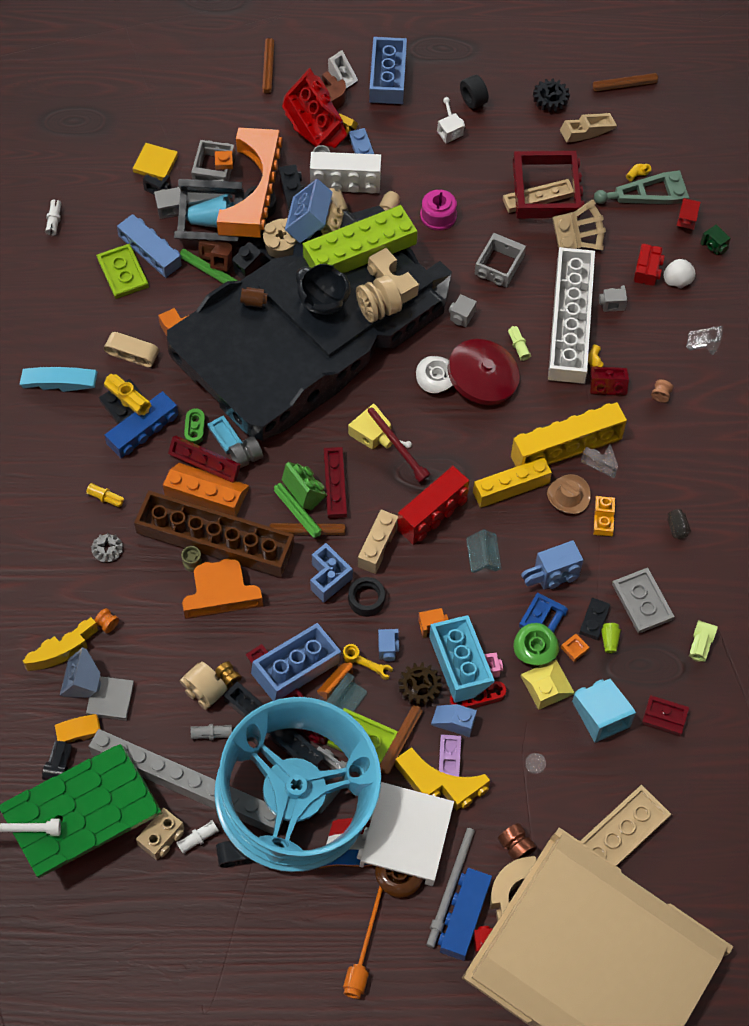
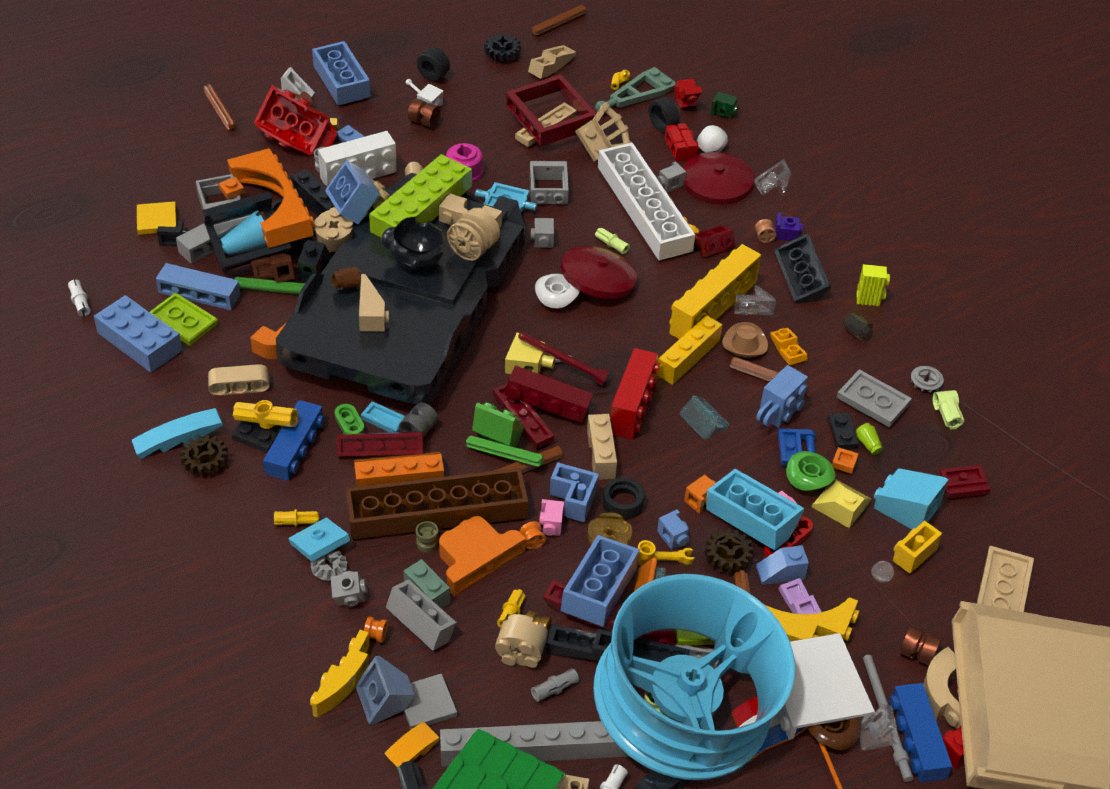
camera: 30 degrees left, 15 degrees down
none -> medium blue brick [94,295,182,372]
none -> dark brown gear [180,434,228,477]
none -> medium azure plate [289,517,350,562]
none -> light grey brick [331,571,368,606]
none -> tan slope [359,274,389,331]
none -> light grey brick [386,579,456,651]
none -> sand green brick [403,559,450,609]
none -> copper wheel [408,98,440,128]
none -> medium azure plate [475,182,537,212]
none -> yellow axle [497,589,525,628]
none -> dark red brick [504,365,593,423]
none -> orange wheel [520,521,546,549]
none -> bright pink brick [539,499,564,536]
none -> clear yellow plate [587,513,632,545]
none -> black tyre [648,96,680,132]
none -> dark red dish [683,152,754,205]
none -> dark orange axle [730,357,808,386]
none -> black slope [774,233,831,304]
none -> dark purple brick [775,213,803,241]
none -> neon yellow brick [856,264,890,306]
none -> clear slope [859,704,899,750]
none -> yellow brick [892,520,942,574]
none -> light grey gear [911,366,944,393]

